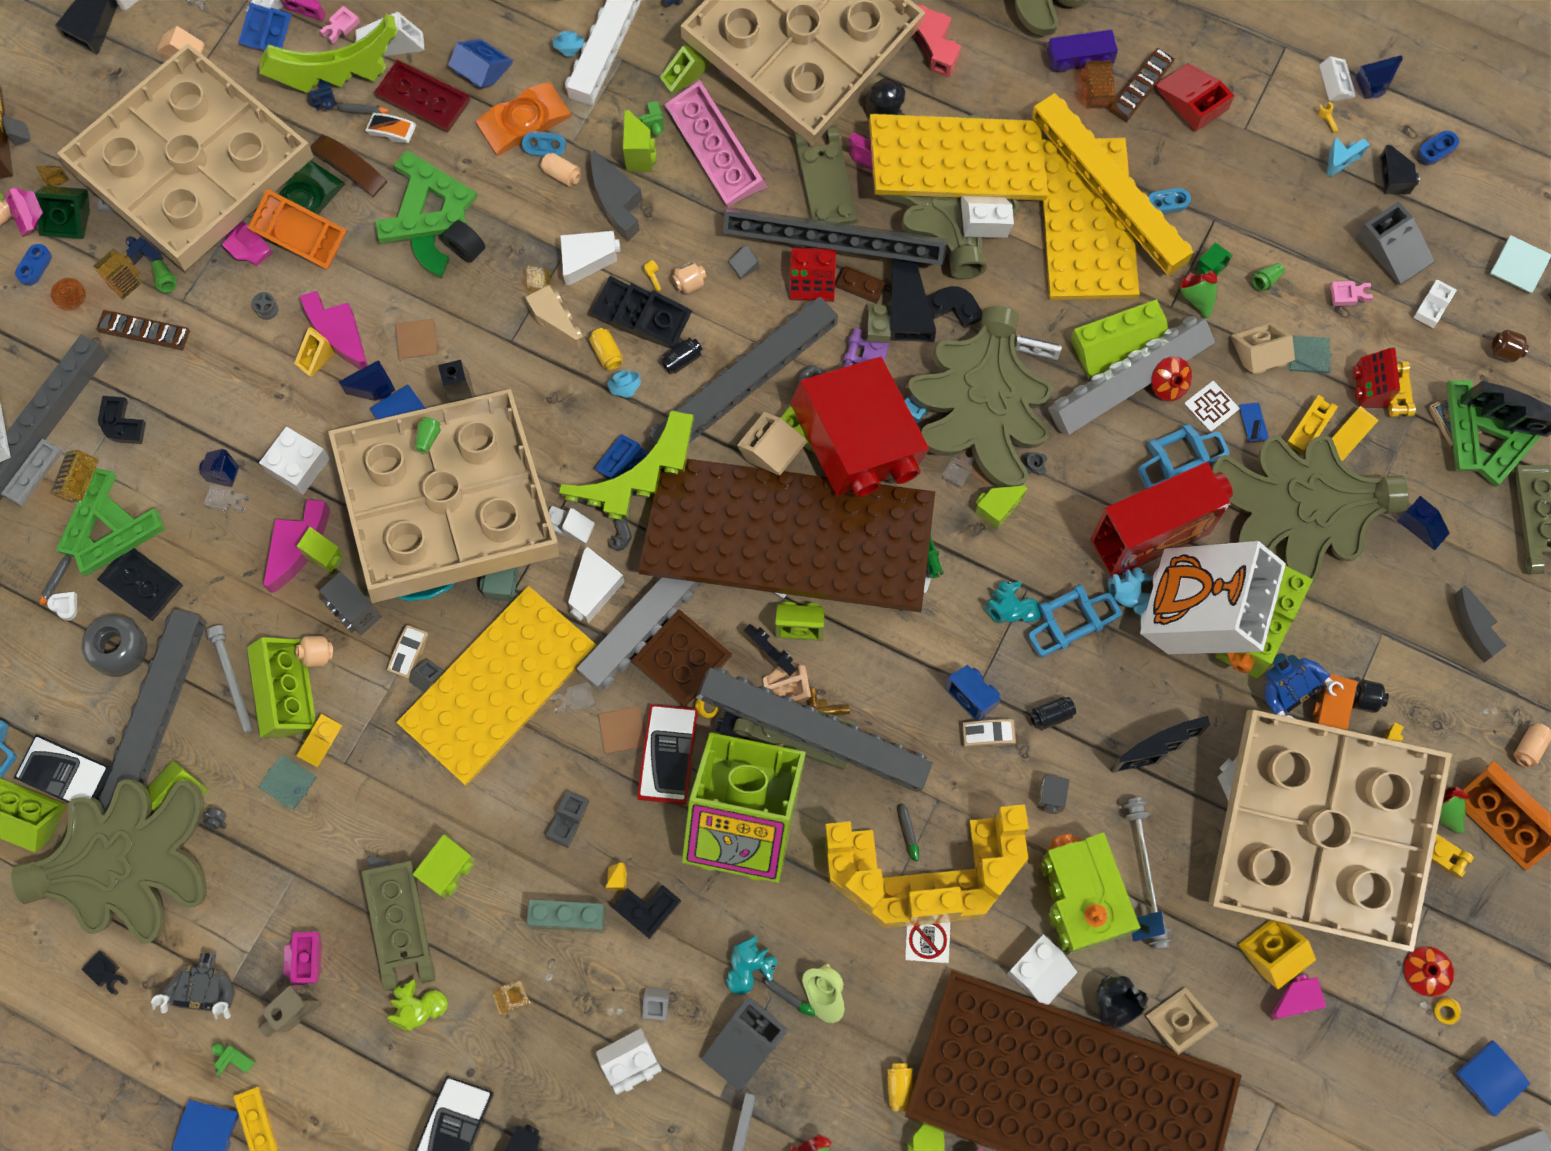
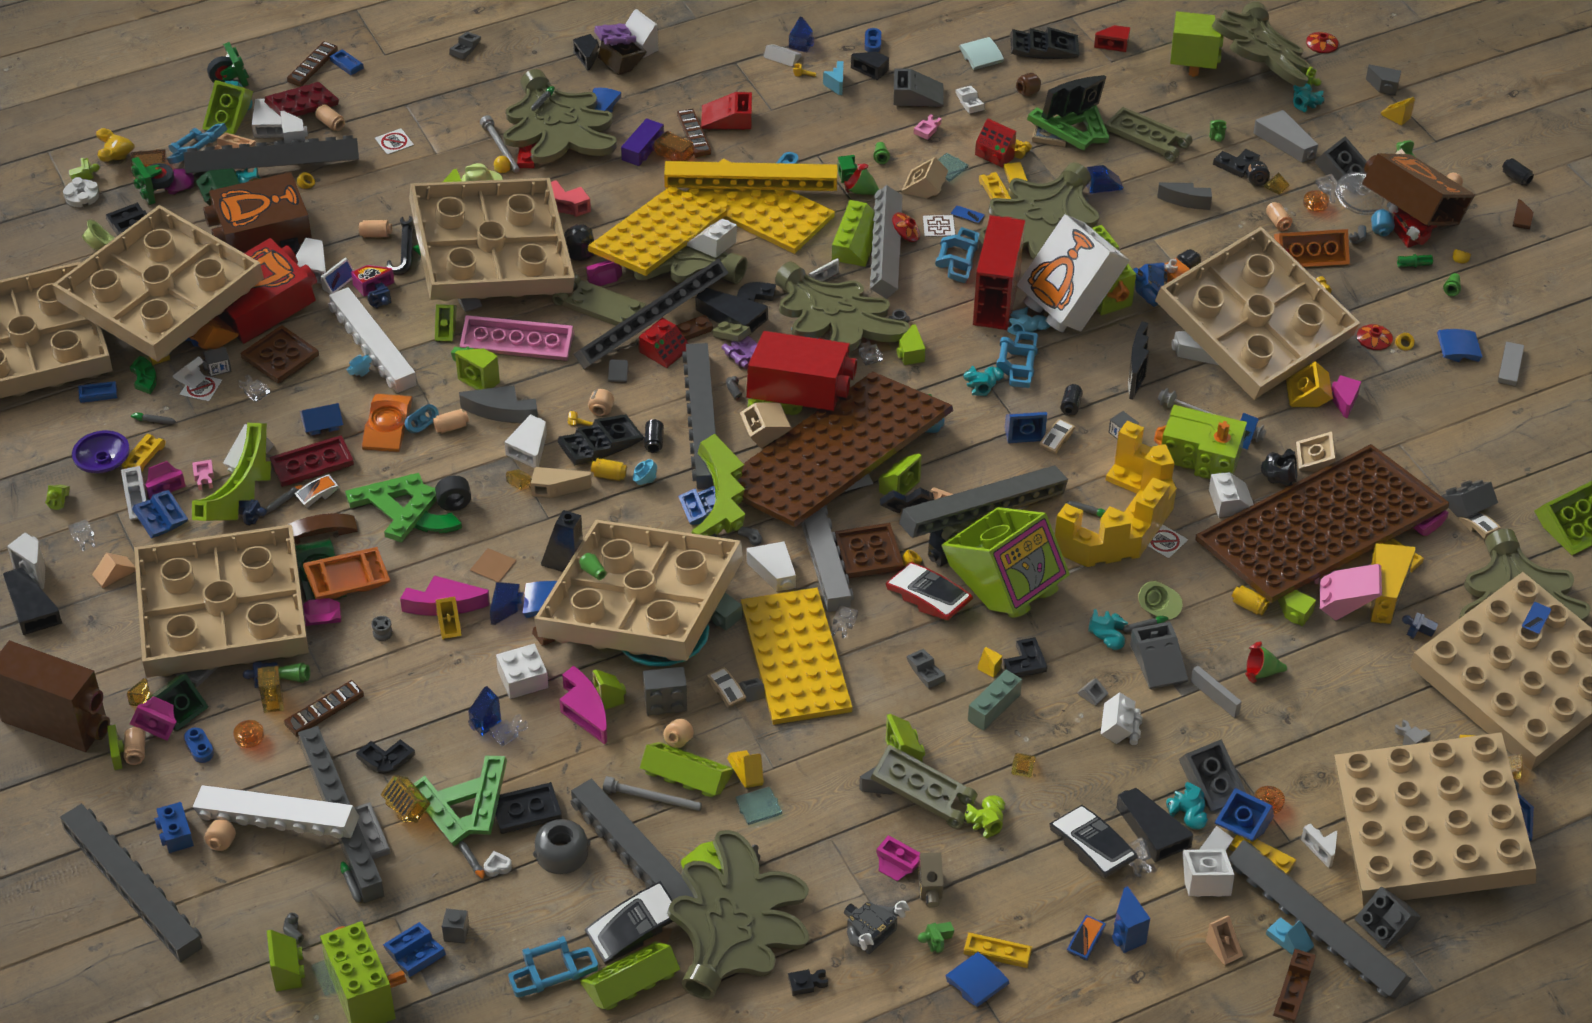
camera: 55 degrees left, 25 degrees down
medium nougat sticker [599,706,645,754] -> none

